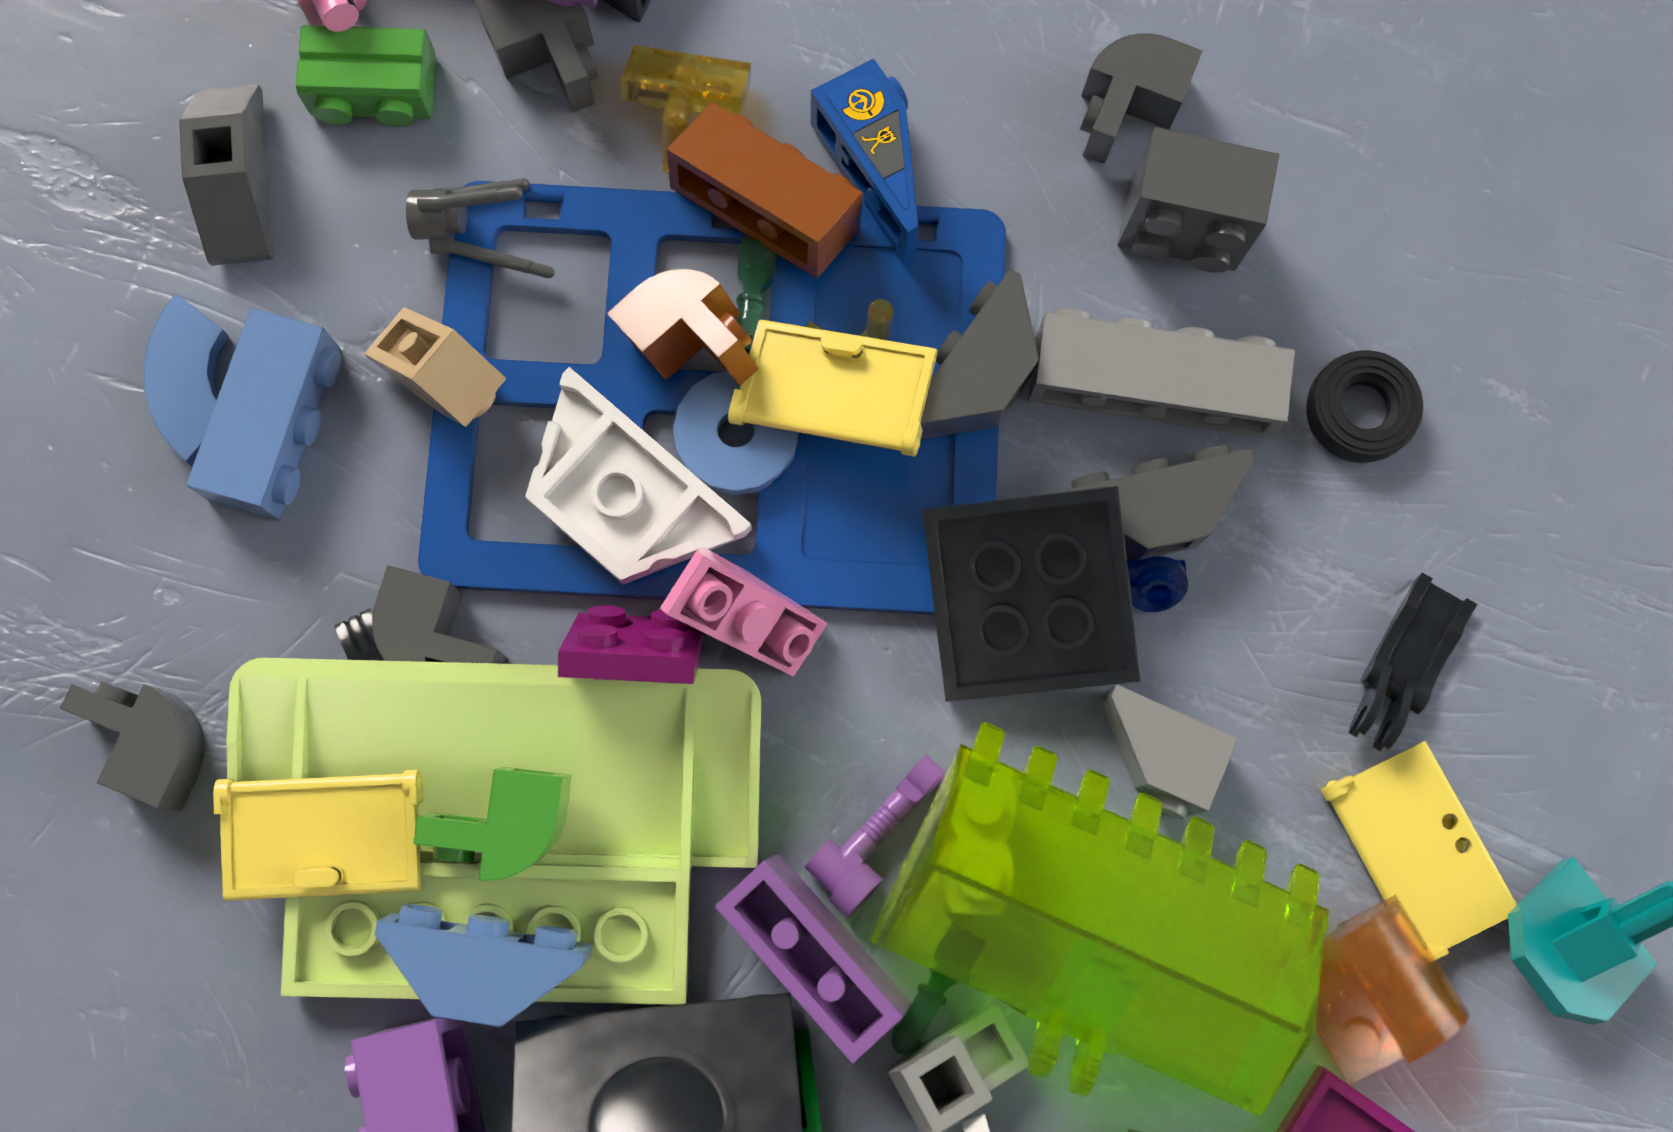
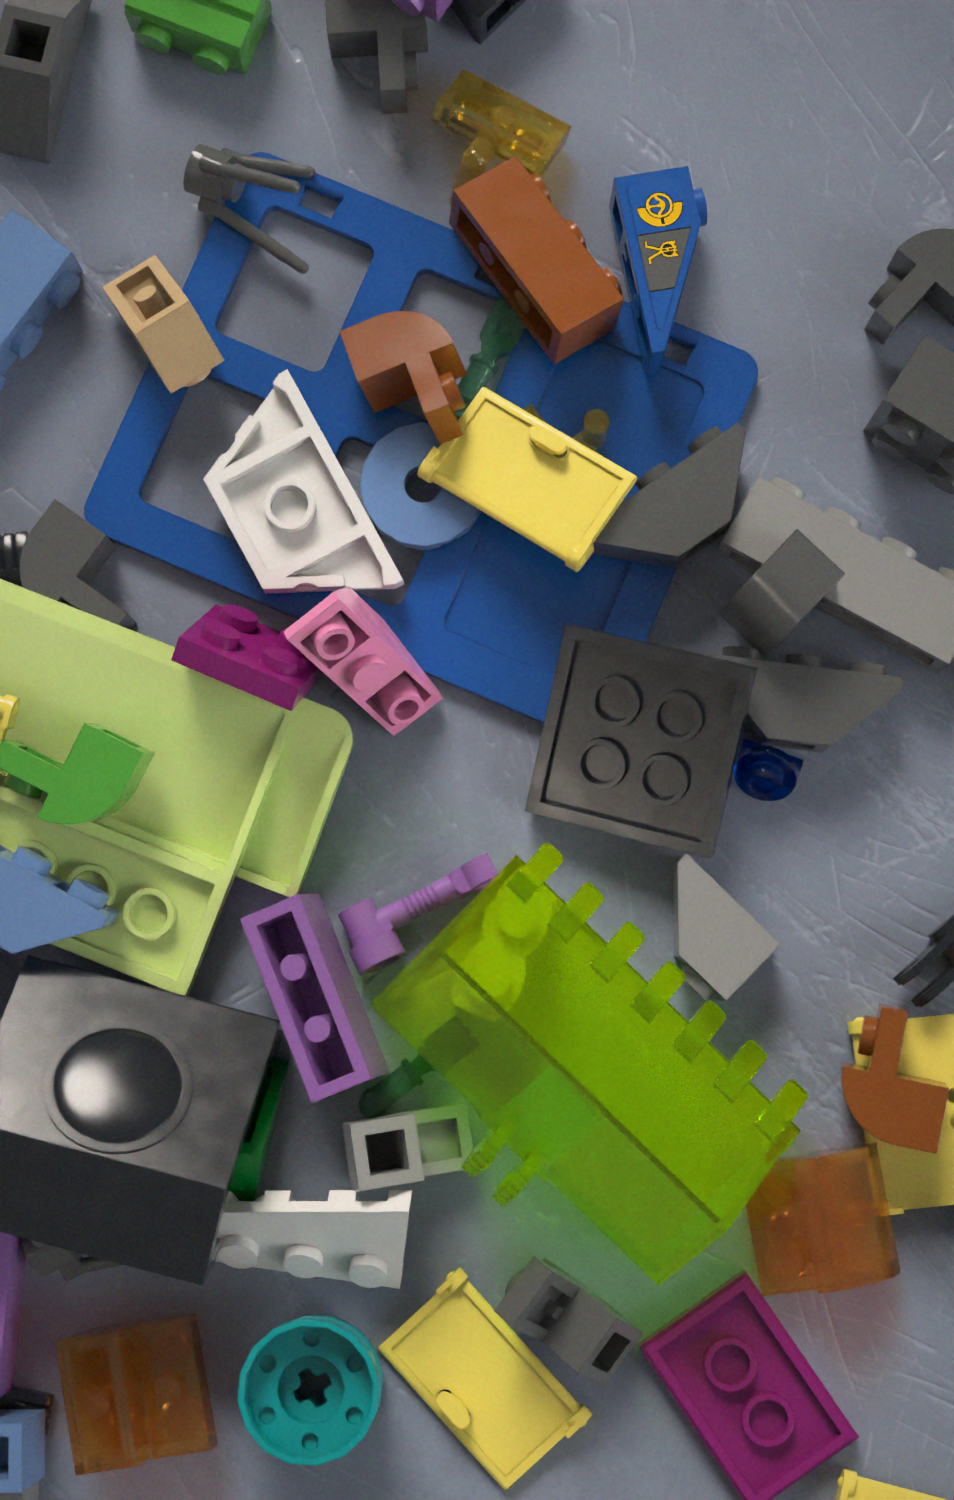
camera: 30 degrees right, 5 degrees up
none -> dark grey brick [719,529,845,658]
none -> dark orange brick [840,1003,949,1154]

